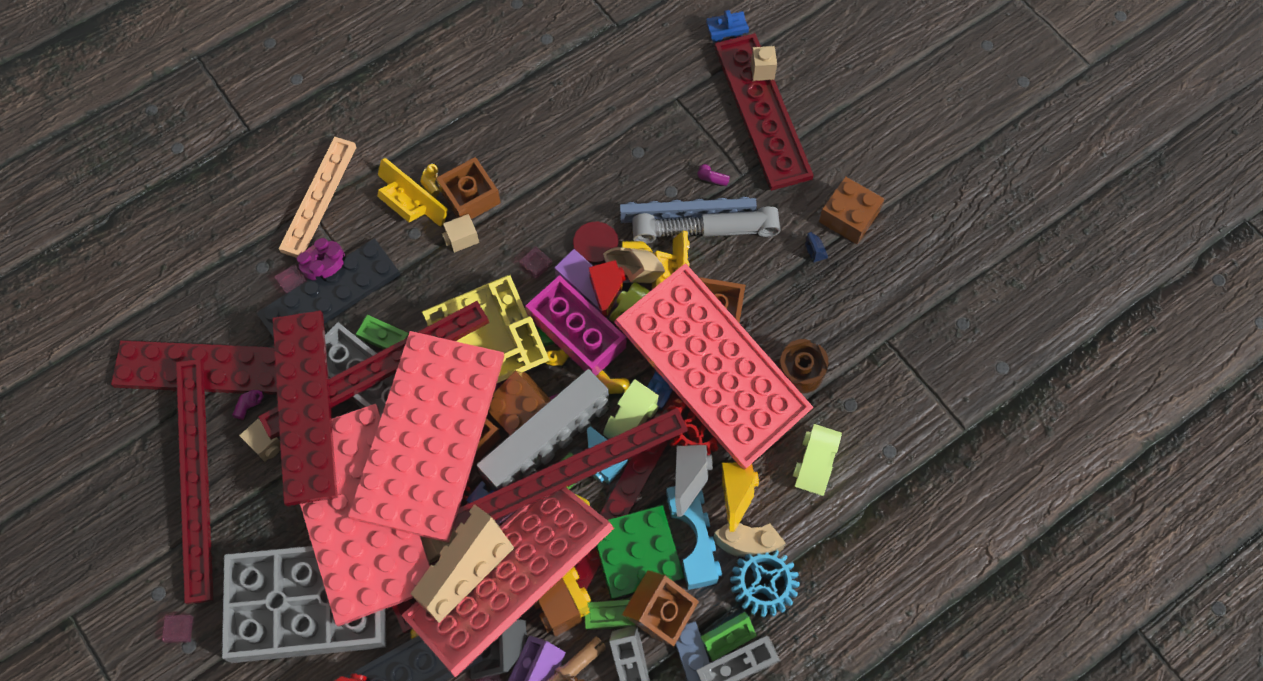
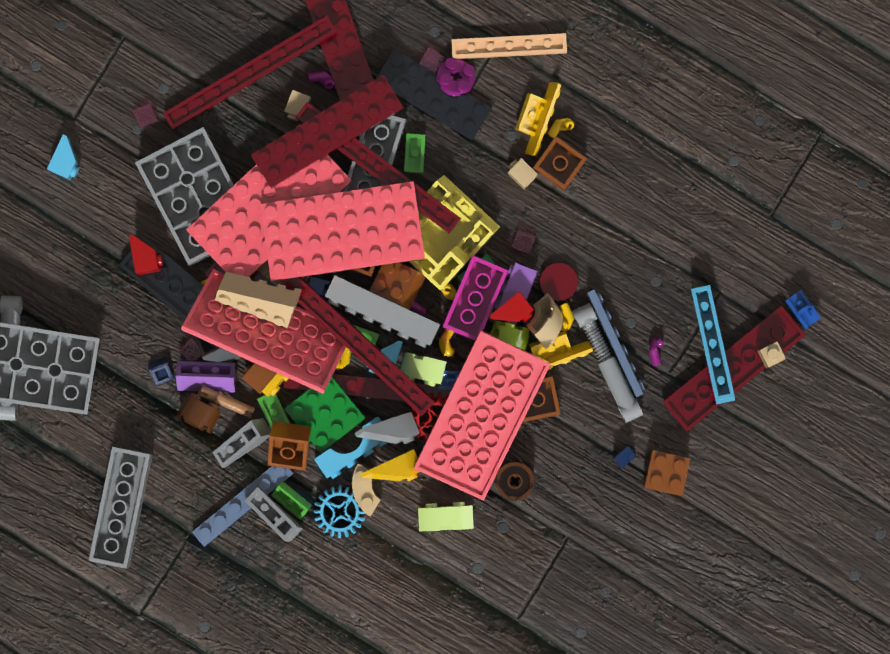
camera: 70 degrees right, 20 degrees up
none -> medium azure brick [691,285,735,404]

